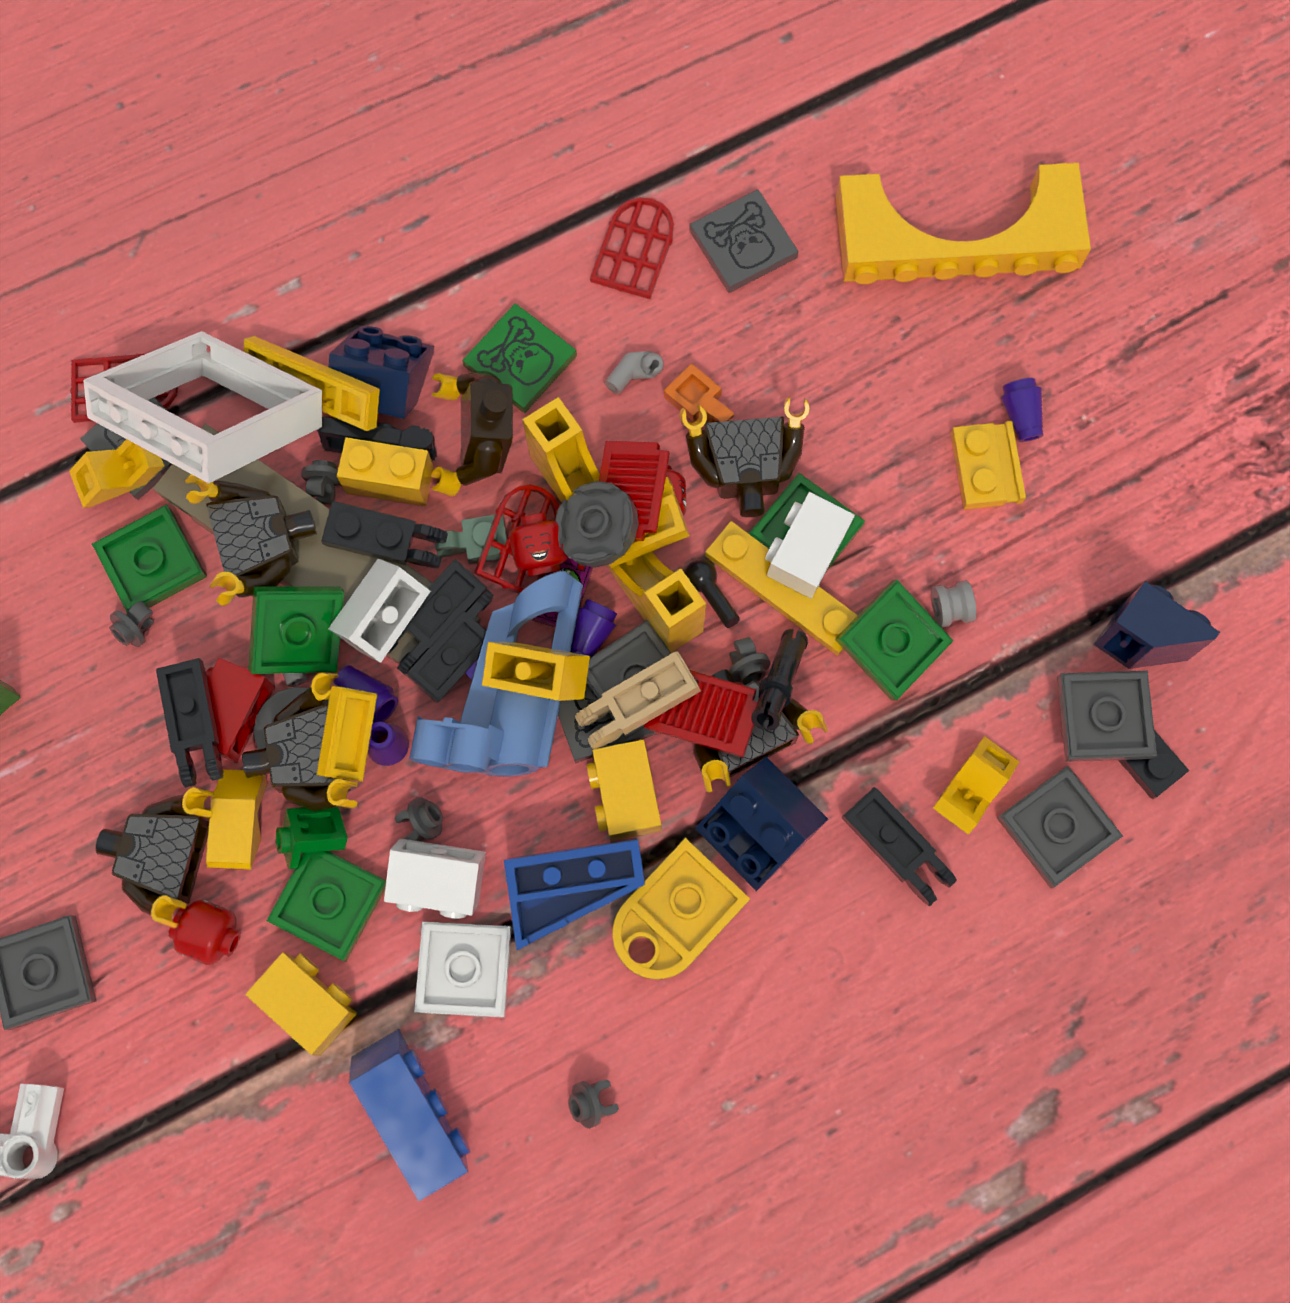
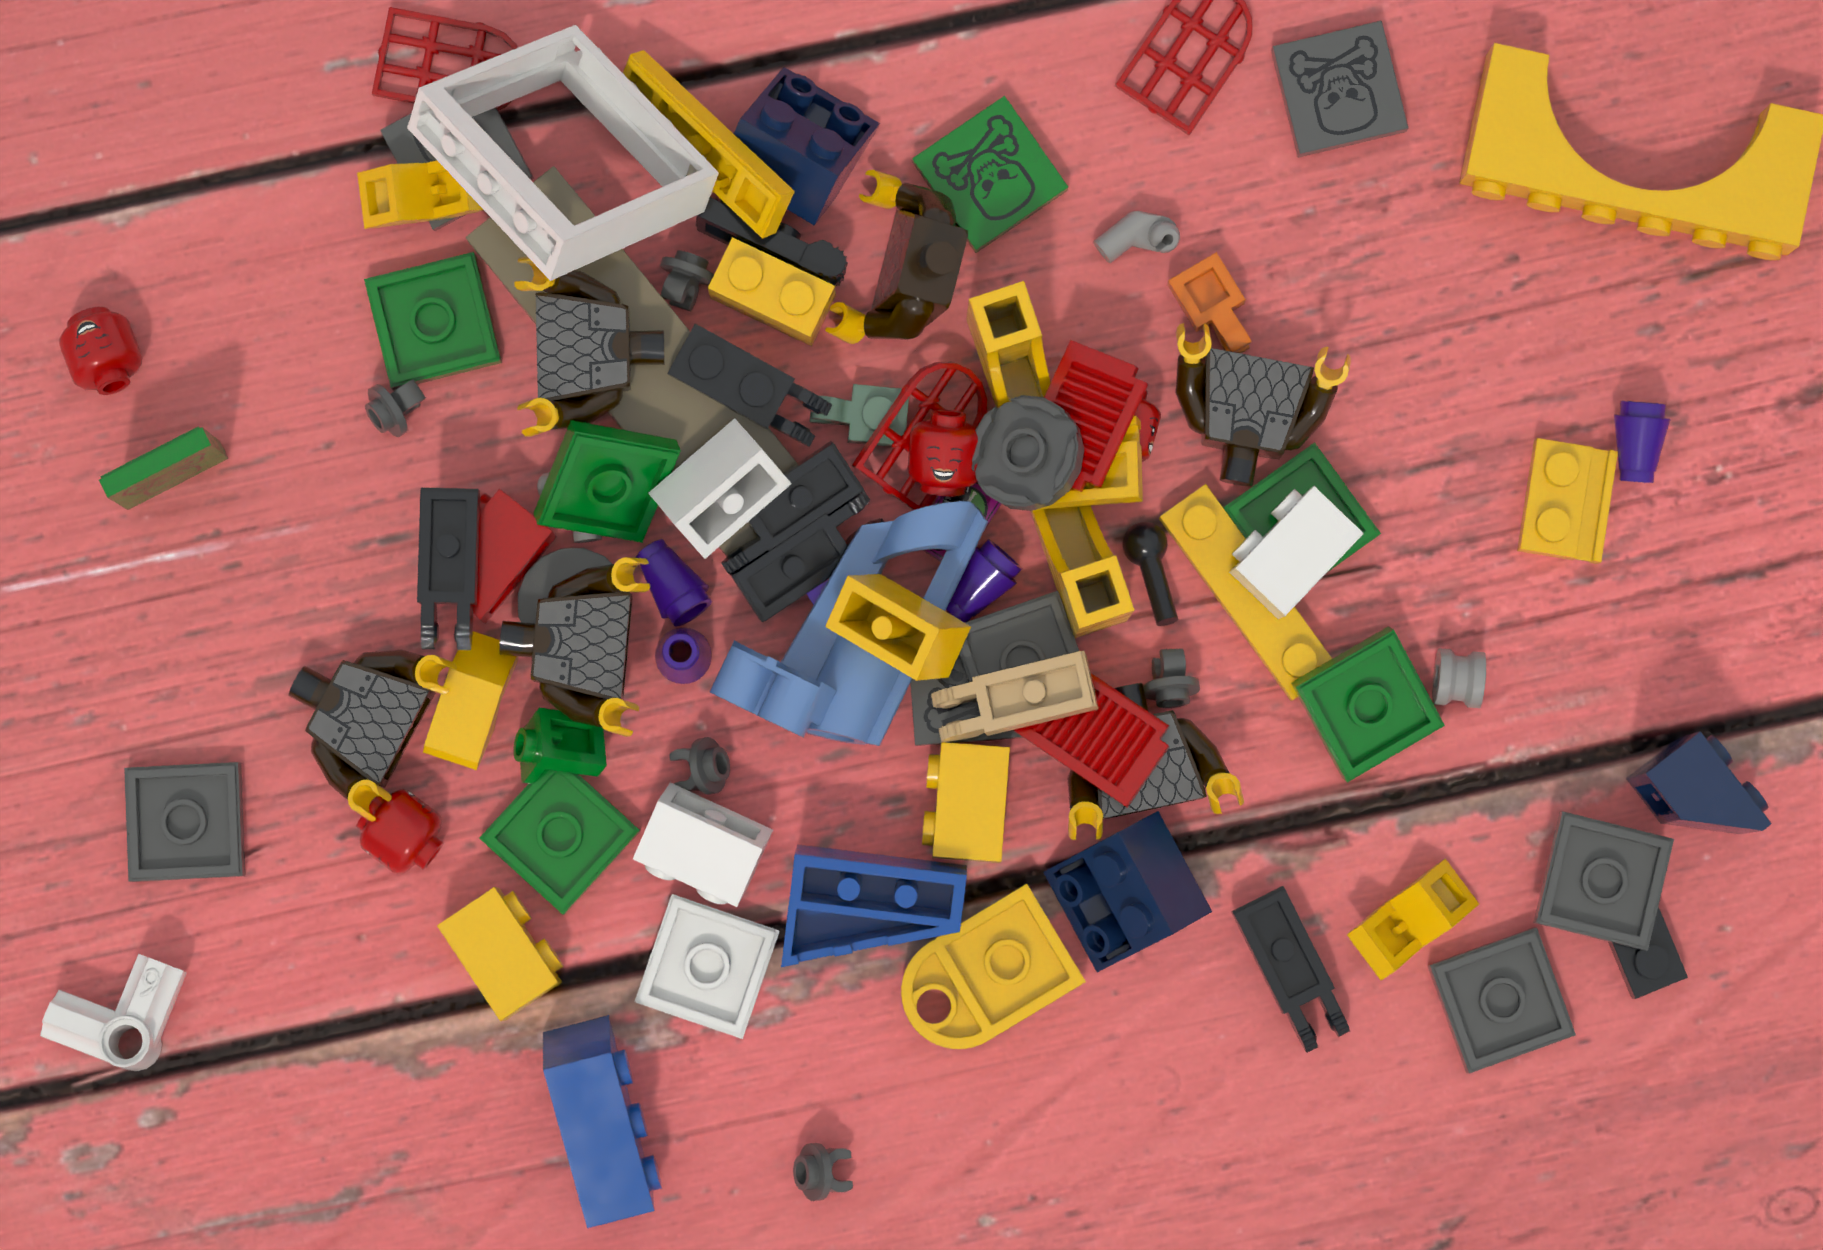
camera: 10 degrees right, 10 degrees up
yellow tile [316,686,378,782] -> none
black pin [751,629,808,731] -> none

